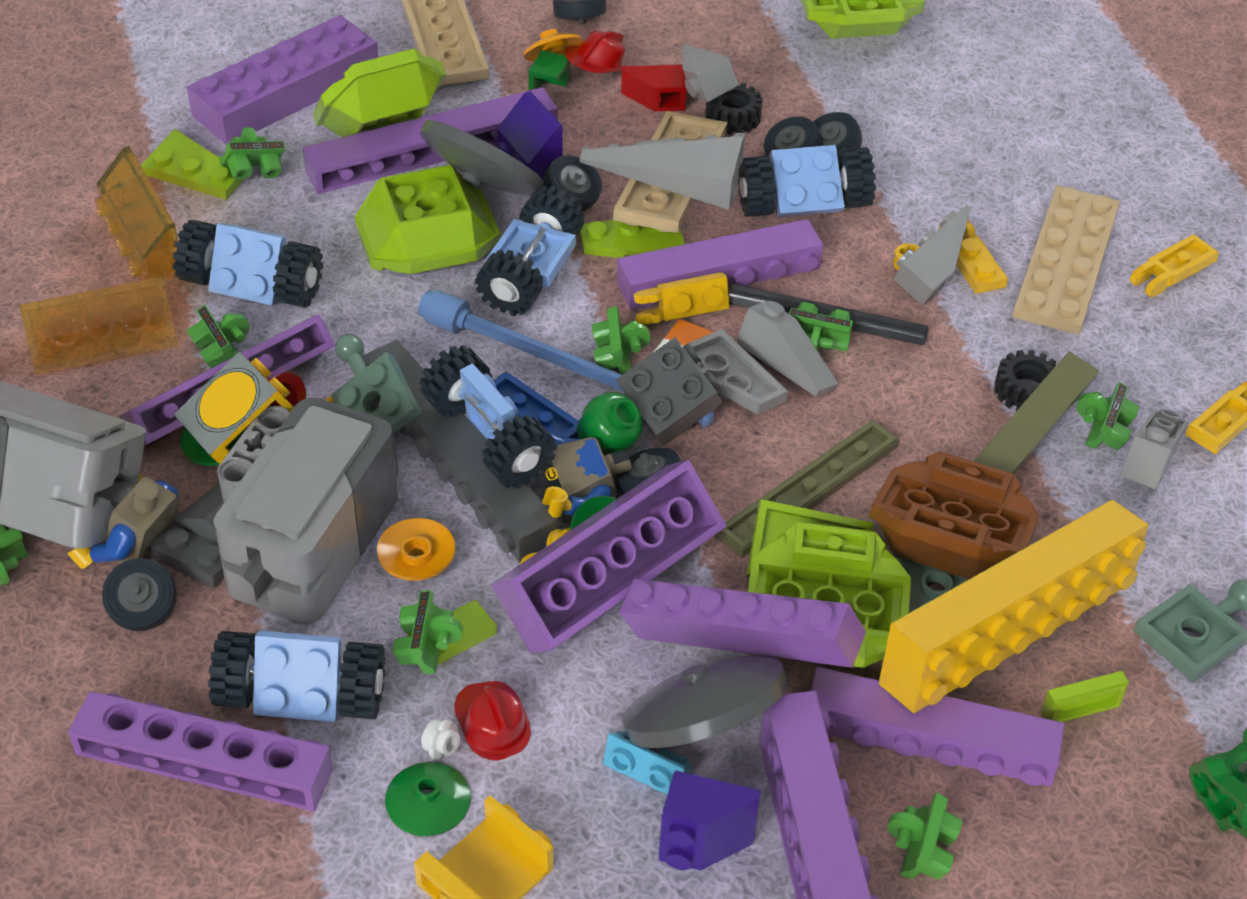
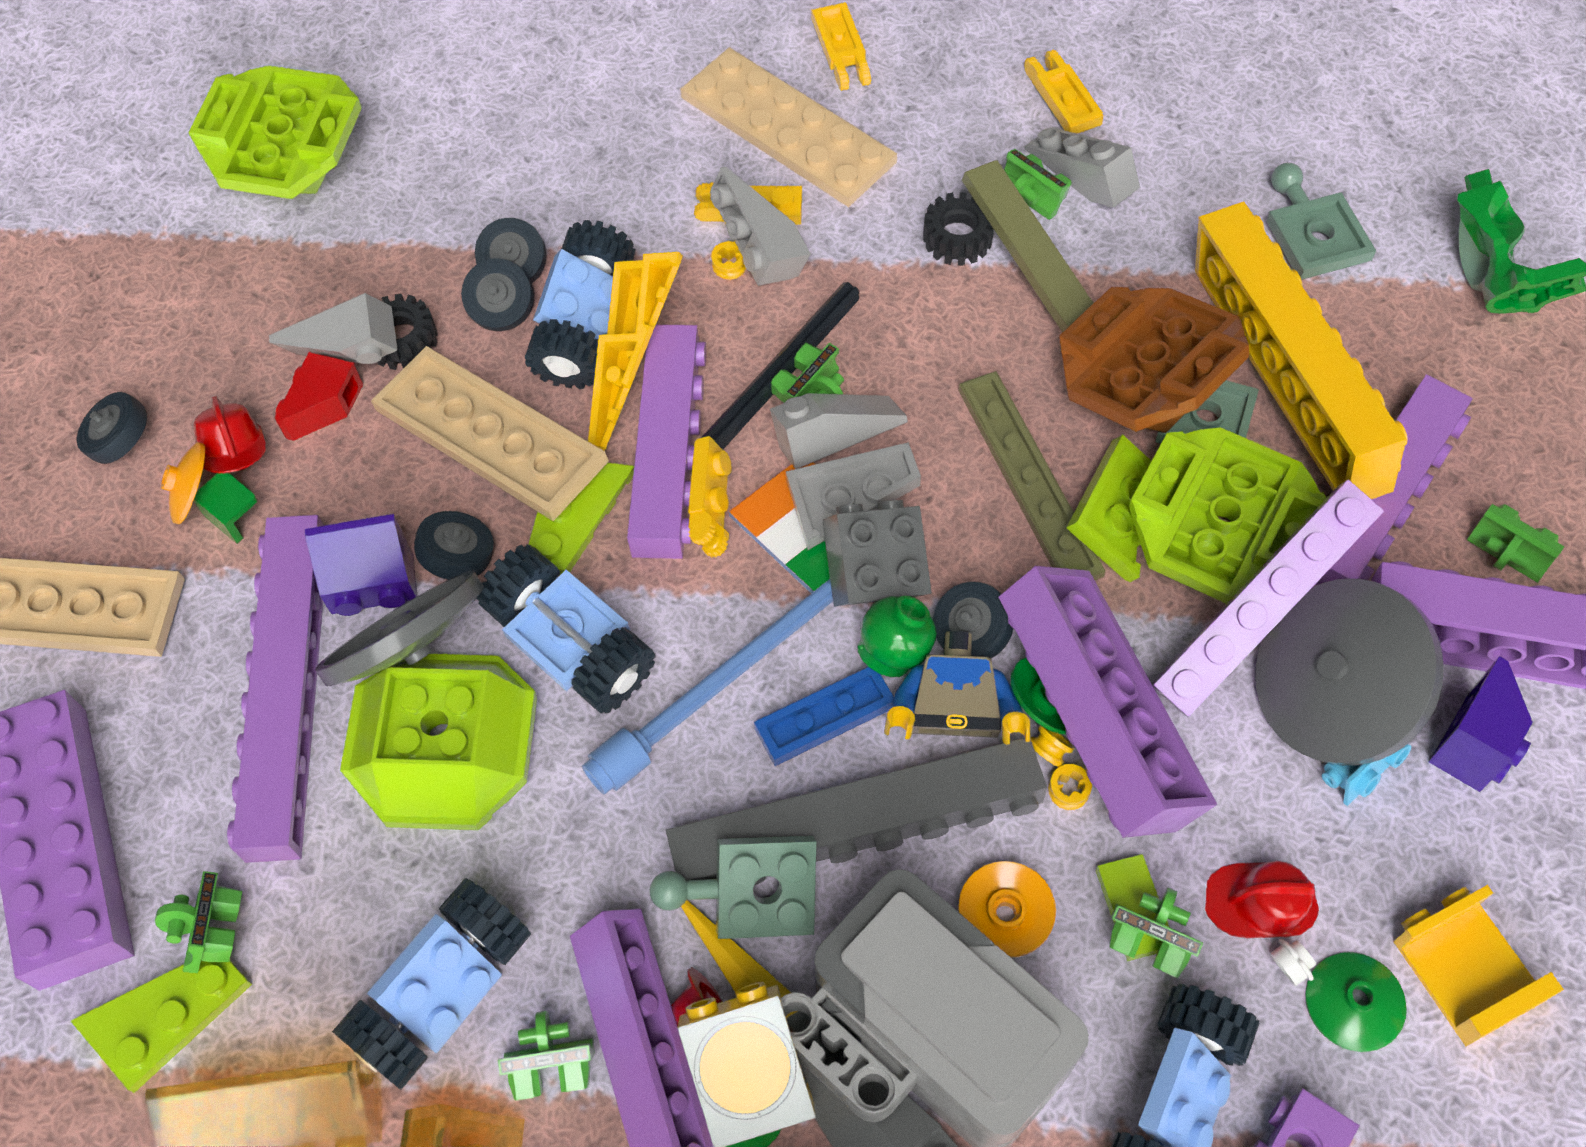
camera: 65 degrees left, 15 degrees up
lime piece [312,48,447,137] -> none
black plate [419,345,557,489] -> none
light grey wedge [580,133,745,210] -> none
bright green hips [591,306,650,375] -> none
lime tile [1041,671,1129,722] -> none
none -> yellow wedge [588,252,683,451]

